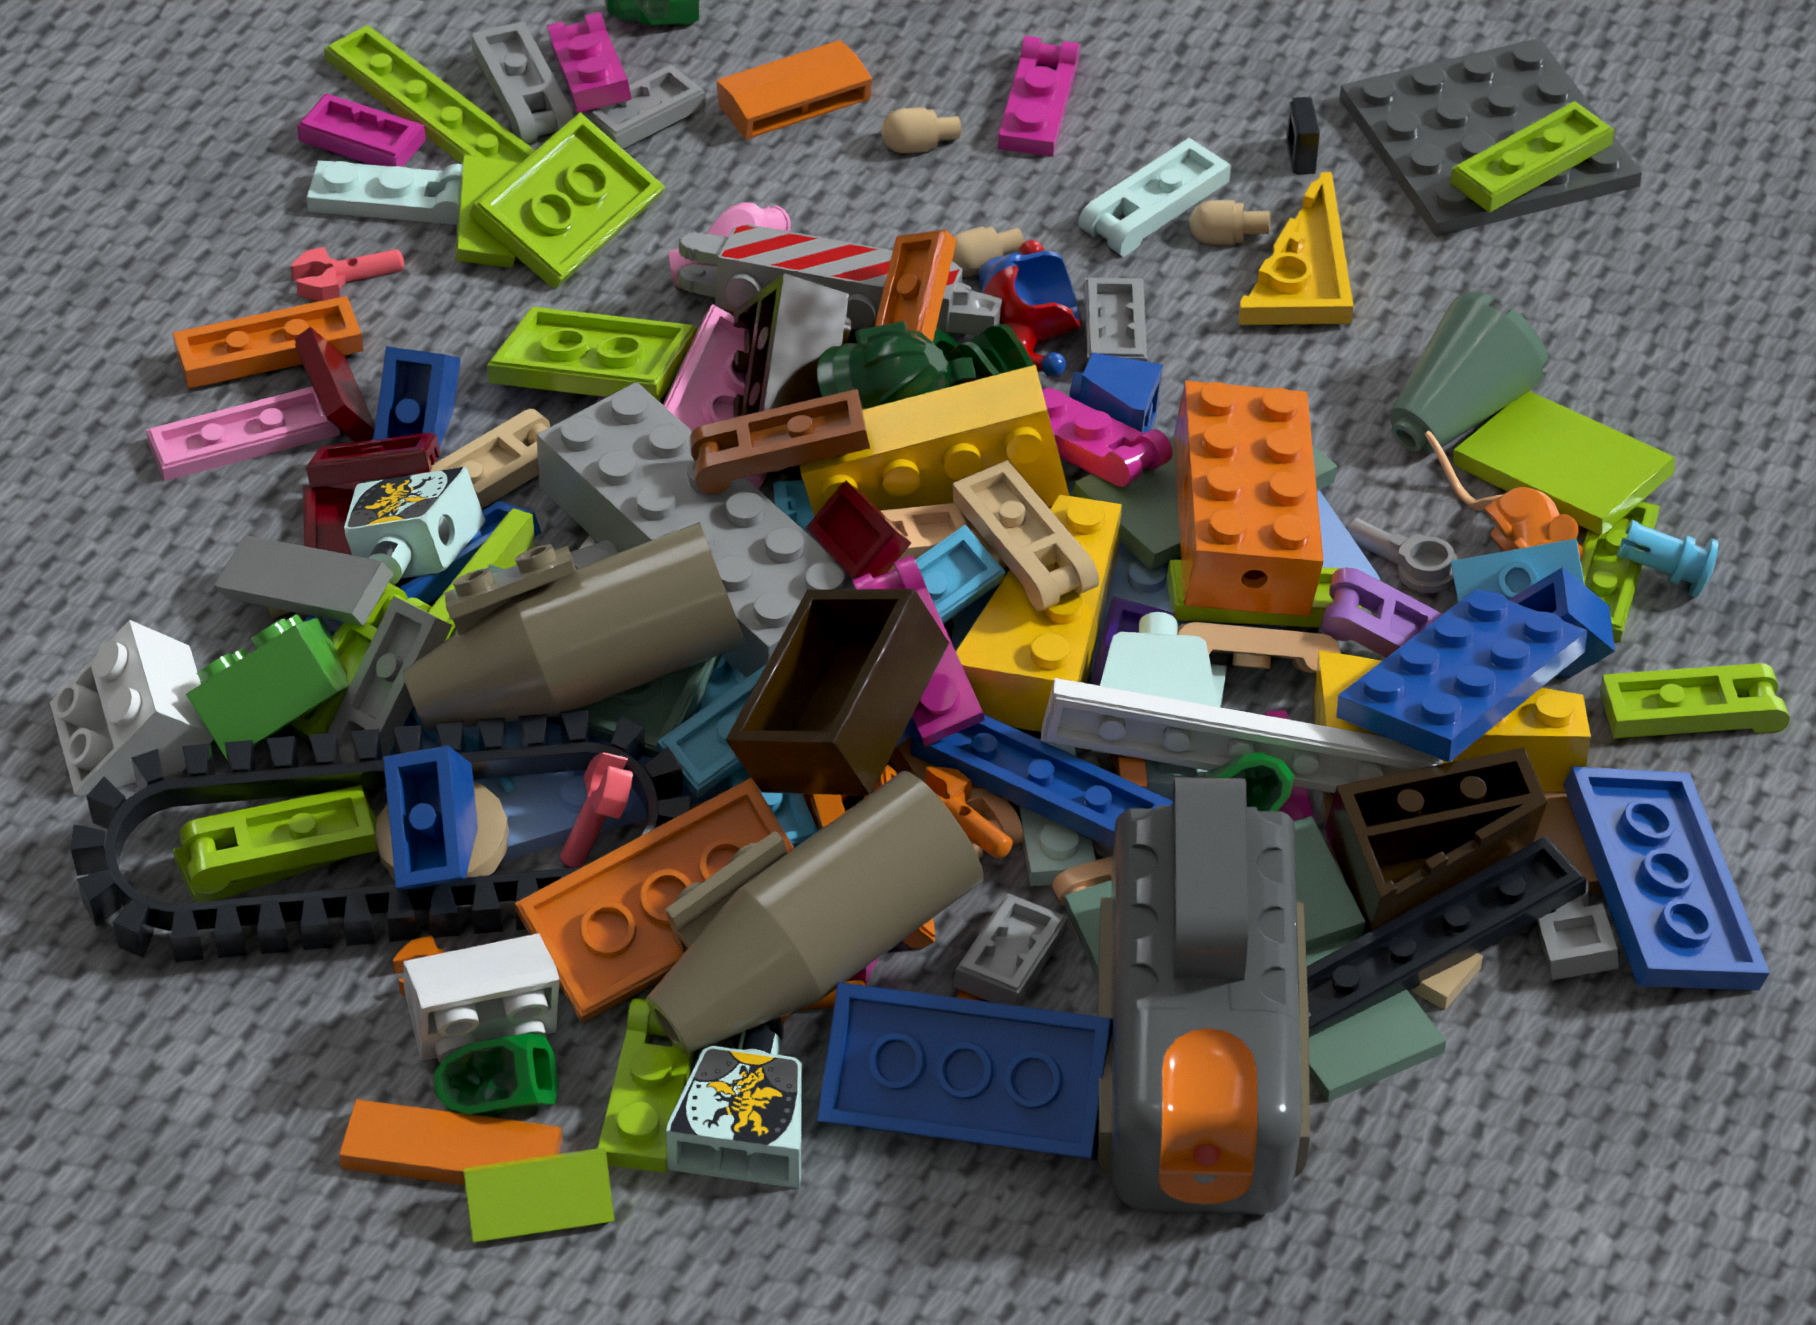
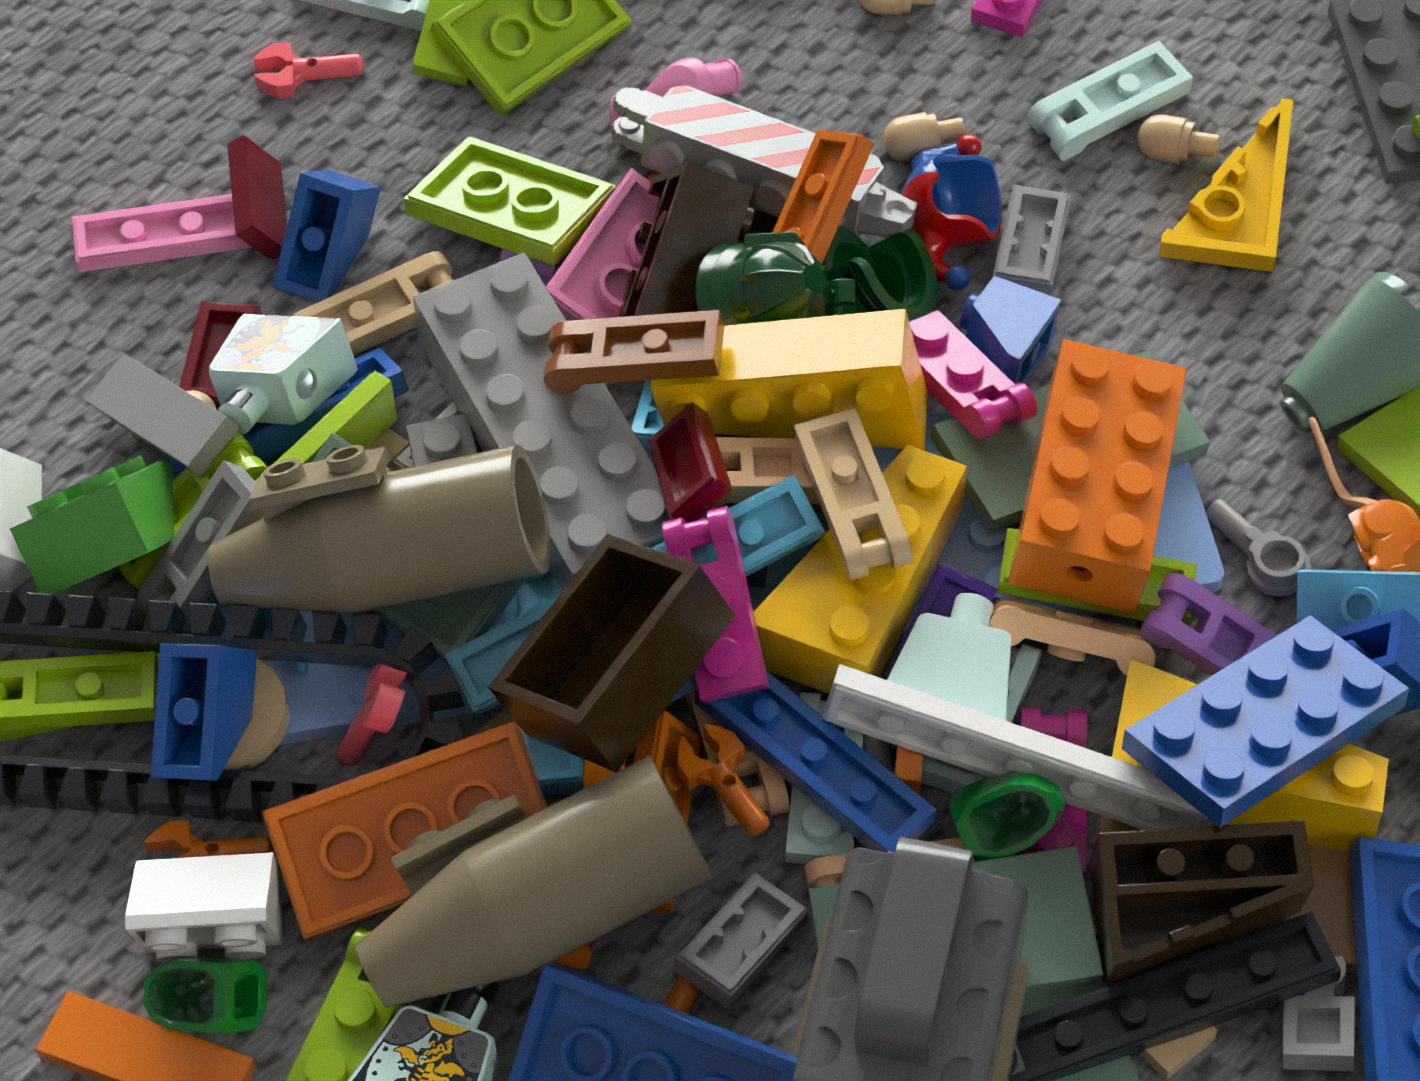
camera: 15 degrees right, 10 degrees up
orange plate [172,296,363,389] -> none
dark red tile [306,432,441,488] -> none
black tile [1286,97,1320,174] -> none

